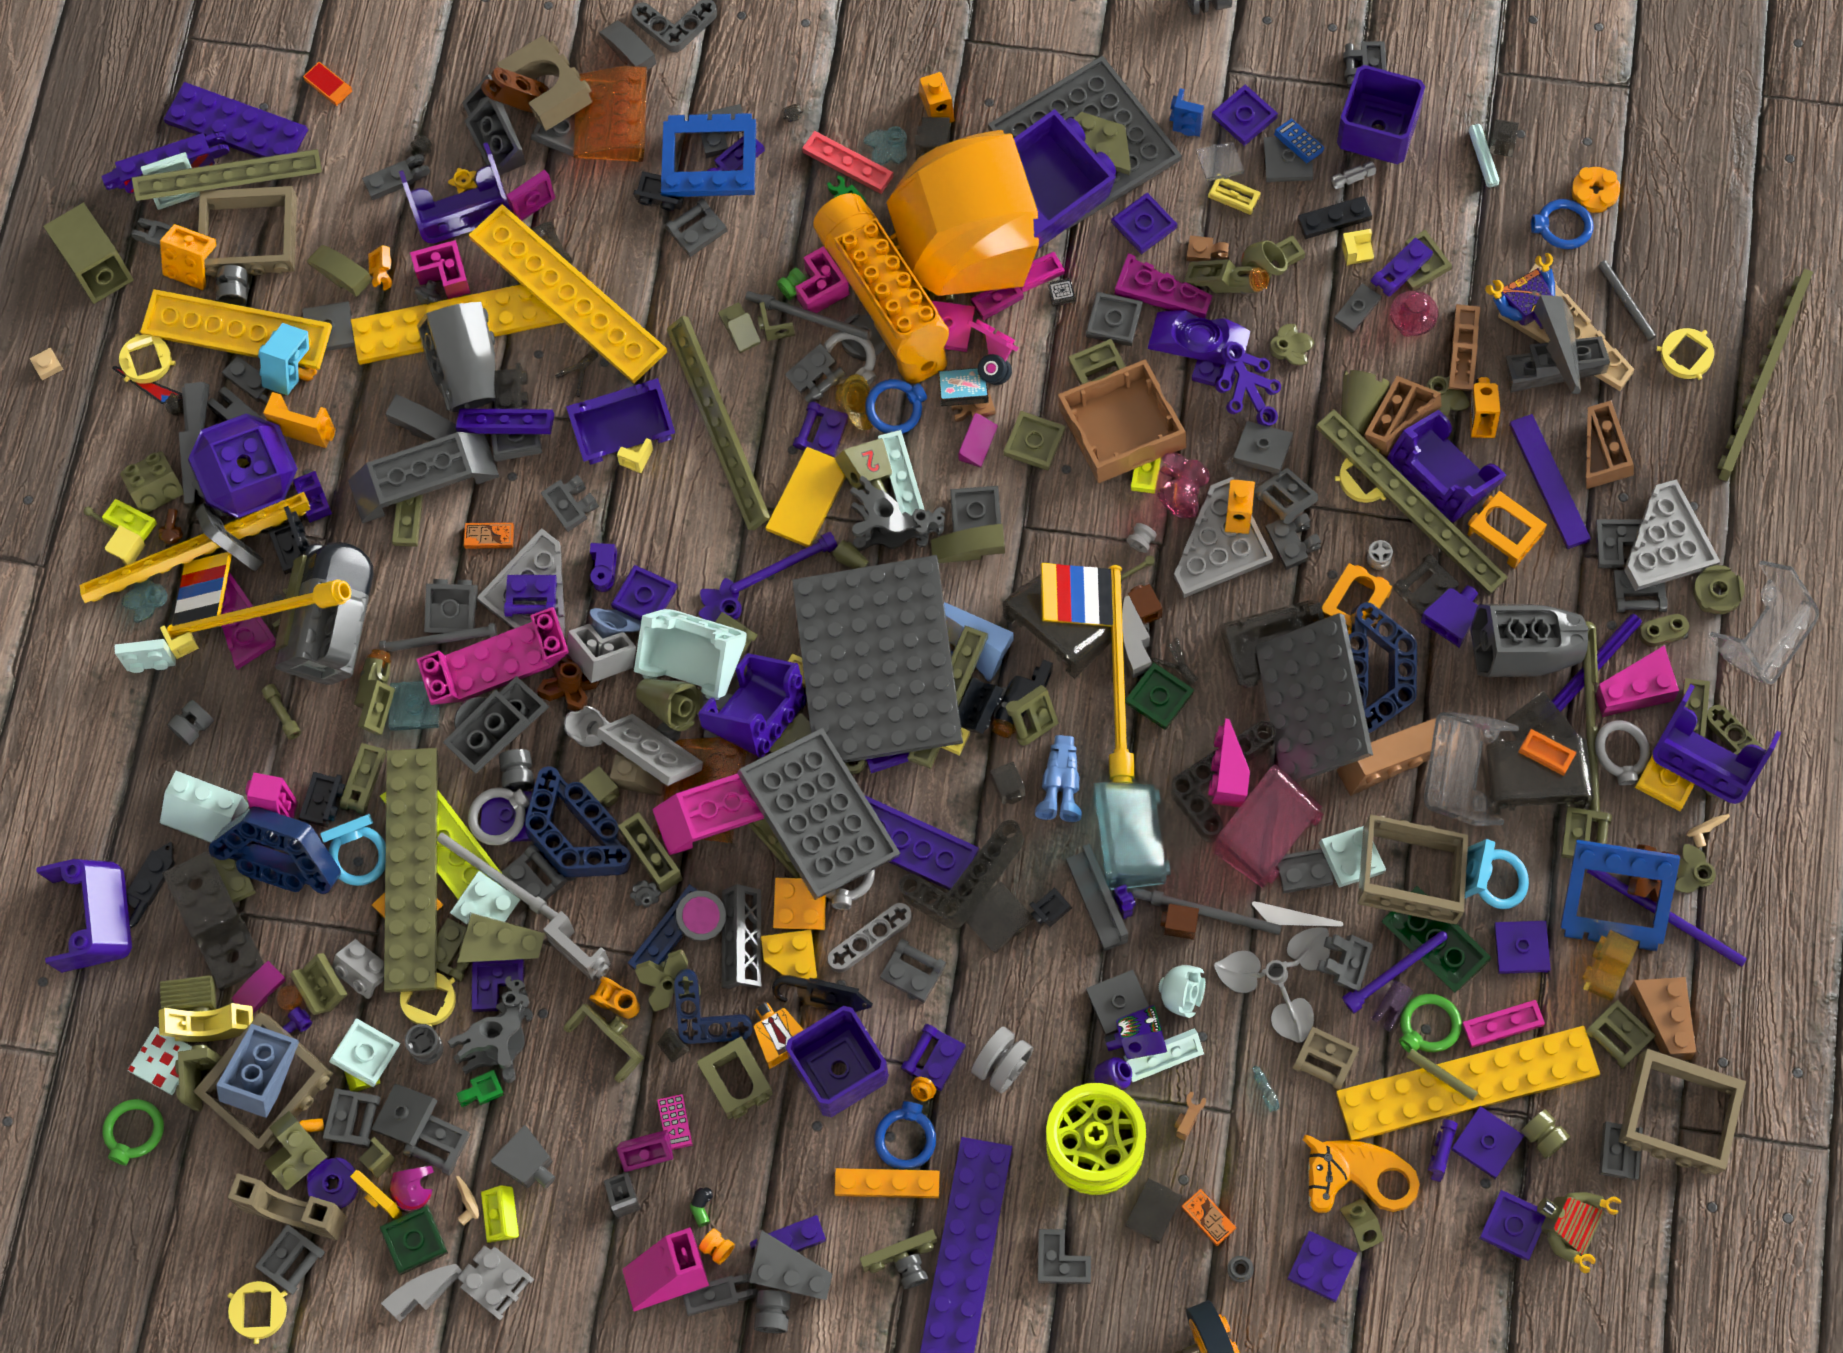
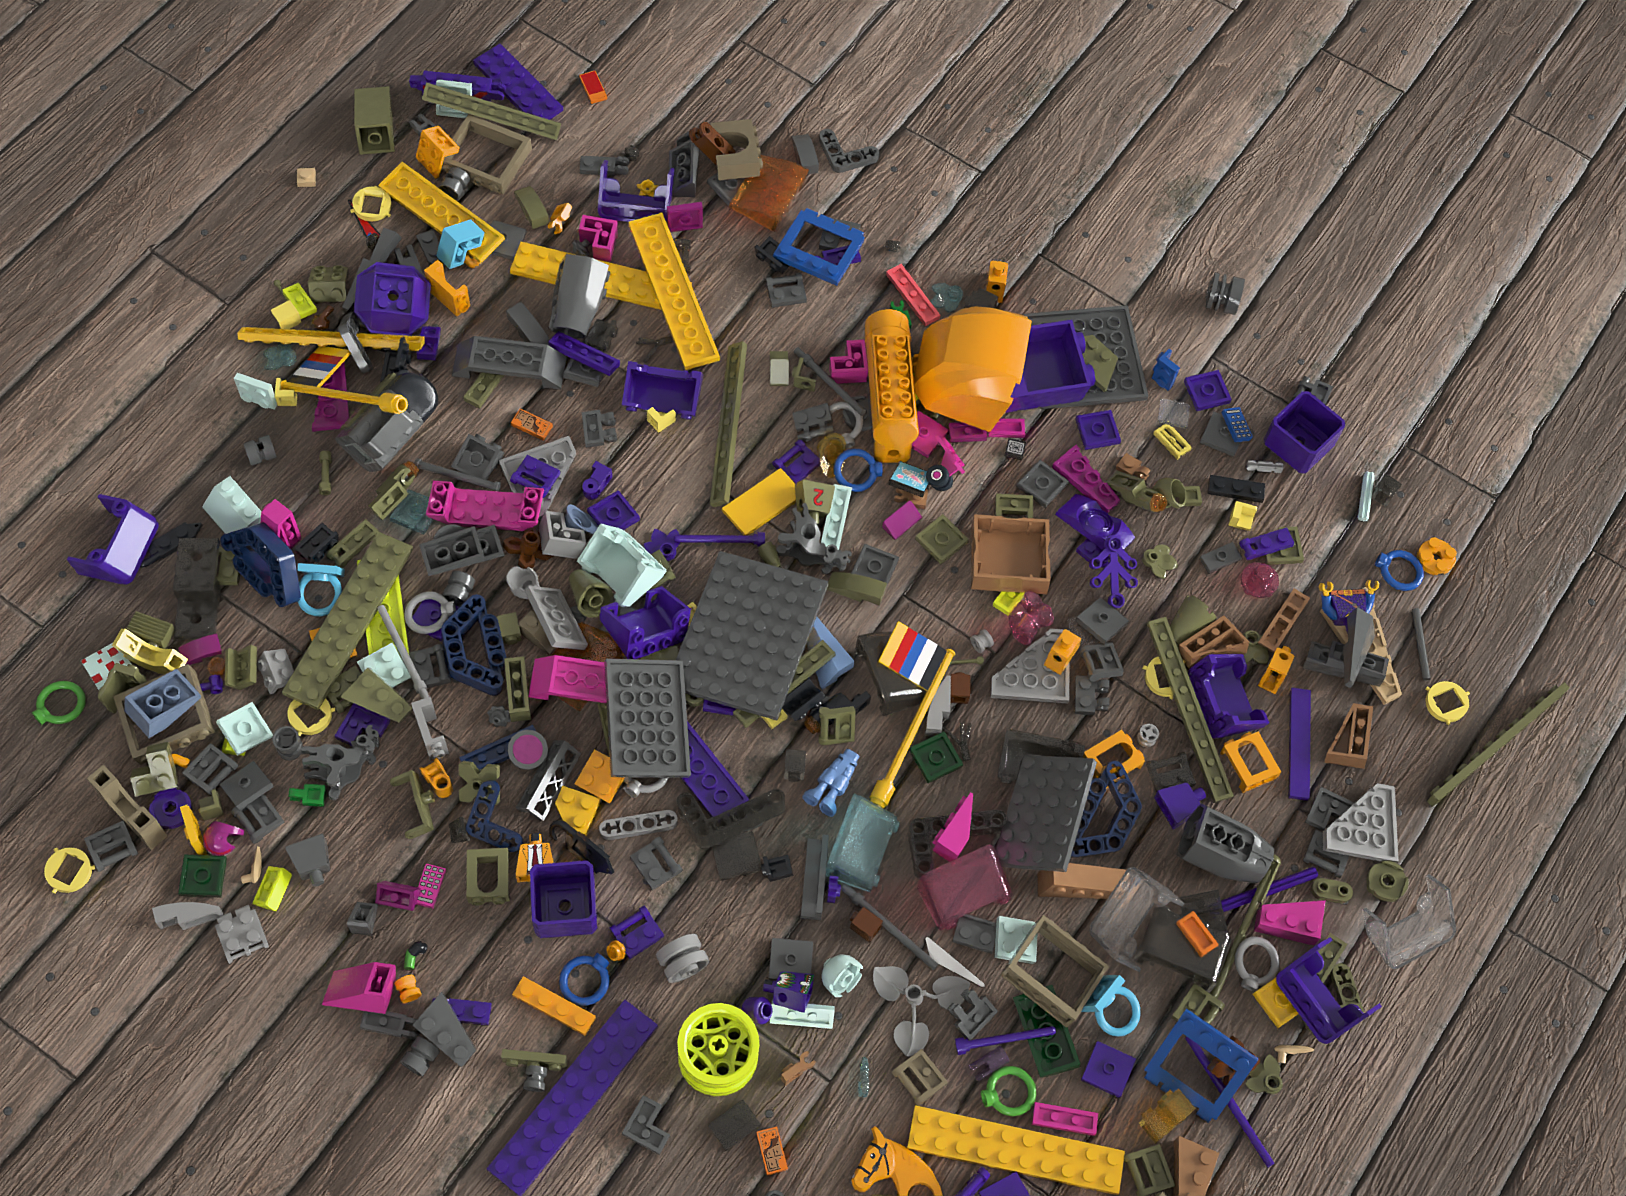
camera: 15 degrees right, 5 degrees down
bright green wheel [777,267,807,300] -> none
olive bar [1407,1049,1478,1101] -> none

